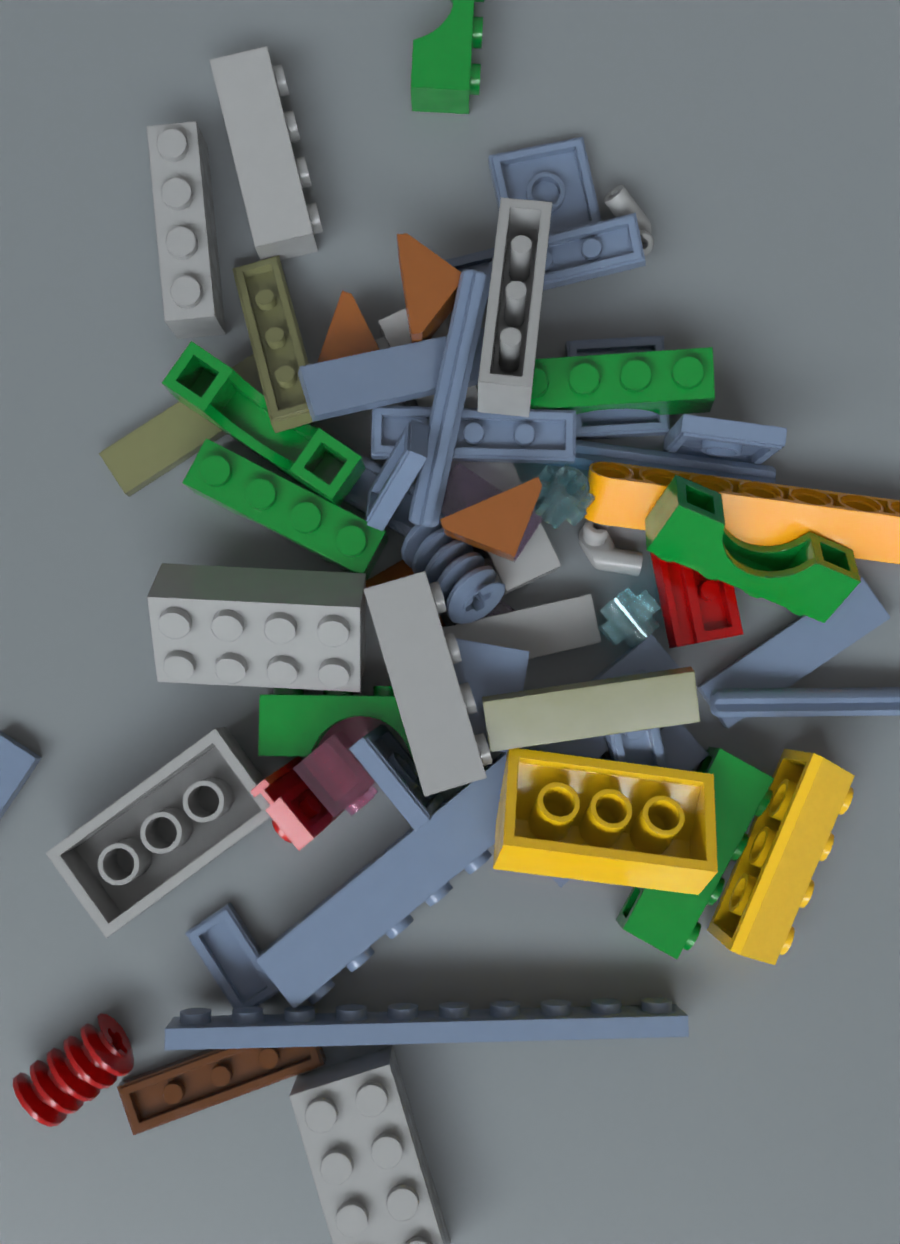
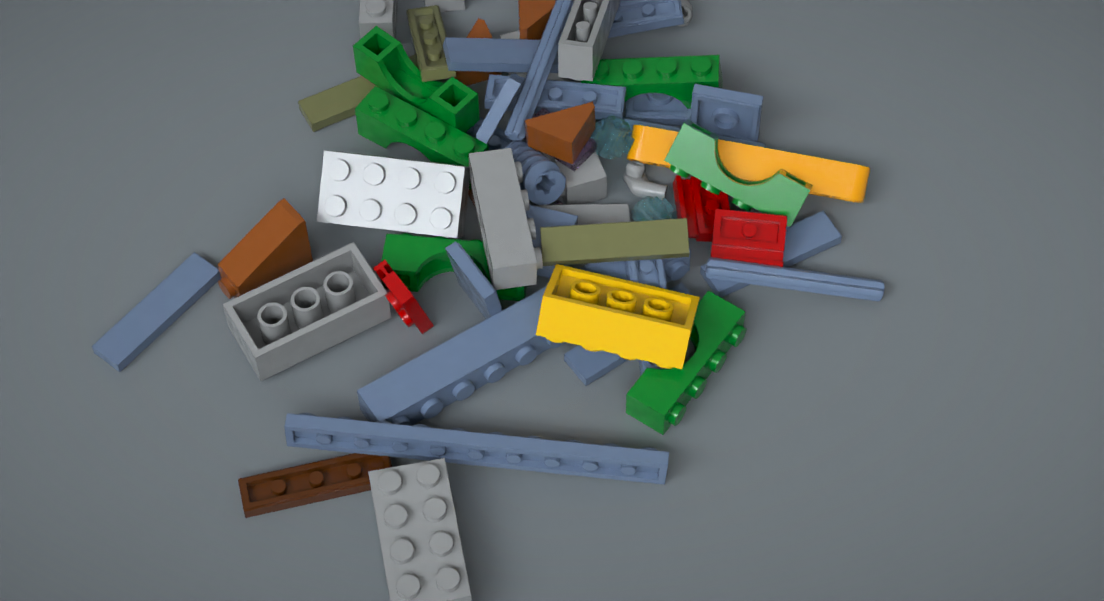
camera: 10 degrees right, 30 degrees down
red piece [13,1013,134,1127] -> none
sand blue tile [185,902,280,1009] -> none
clear pink brick [293,731,378,817] -> none
yellow slope [707,749,855,965] -> none
none -> dark orange slope [218,198,313,299]
none -> red plate [710,209,787,267]

